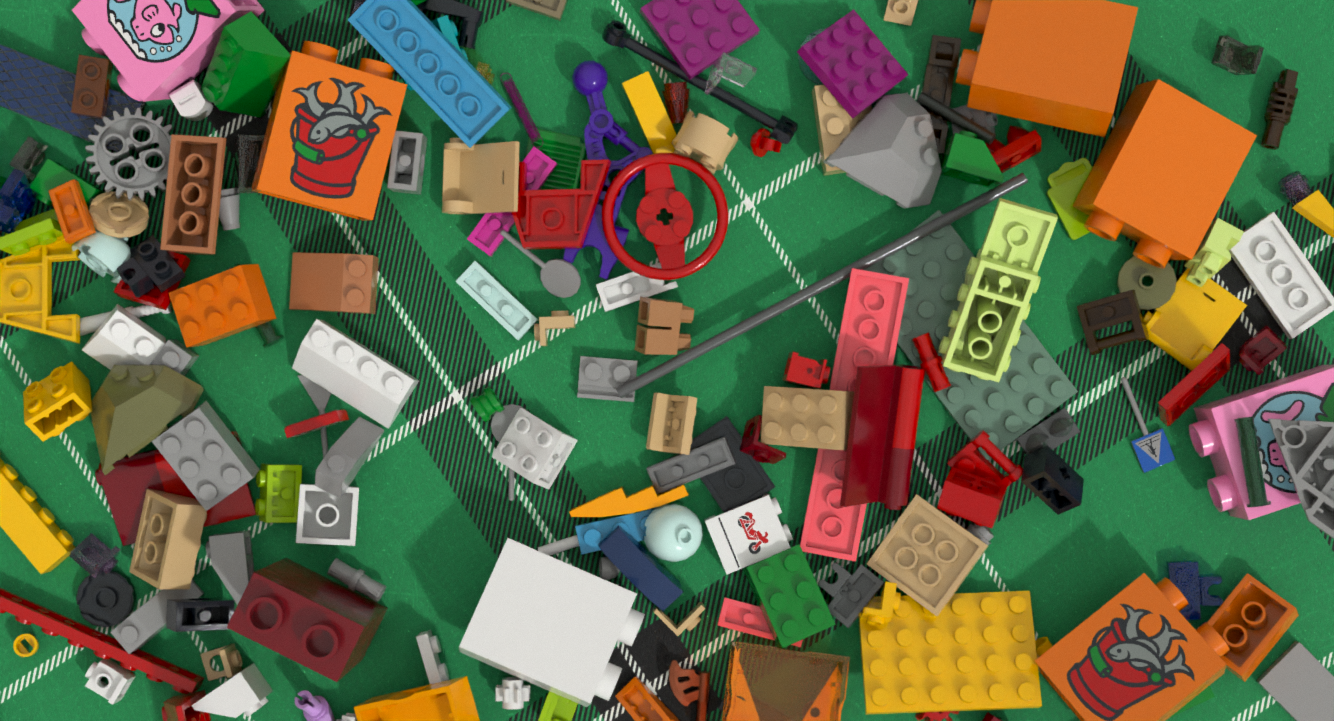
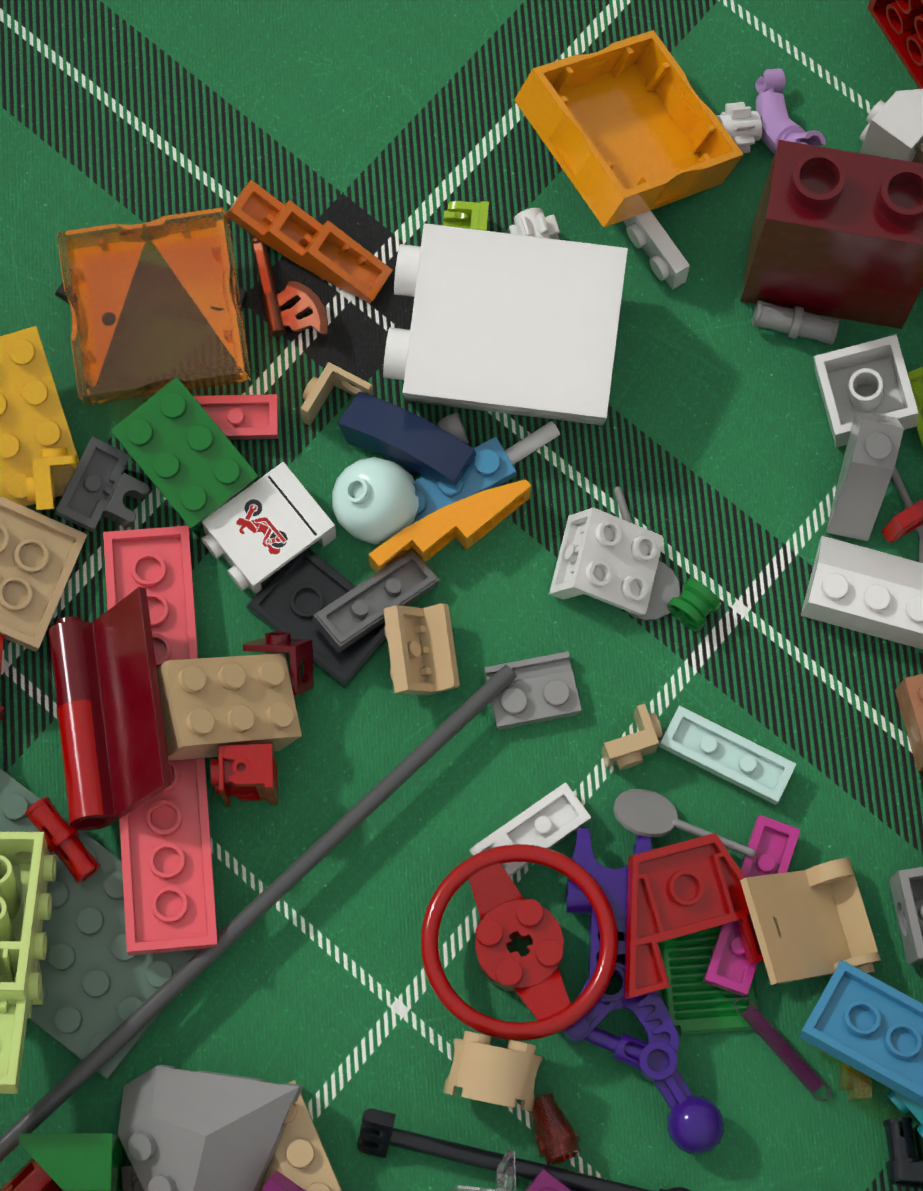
camera: 160 degrees right, 15 degrees down
yellow slope [622,71,677,154] -> none
medium nougat hips [635,296,694,355] -> none
red plate [750,128,782,157] -> none

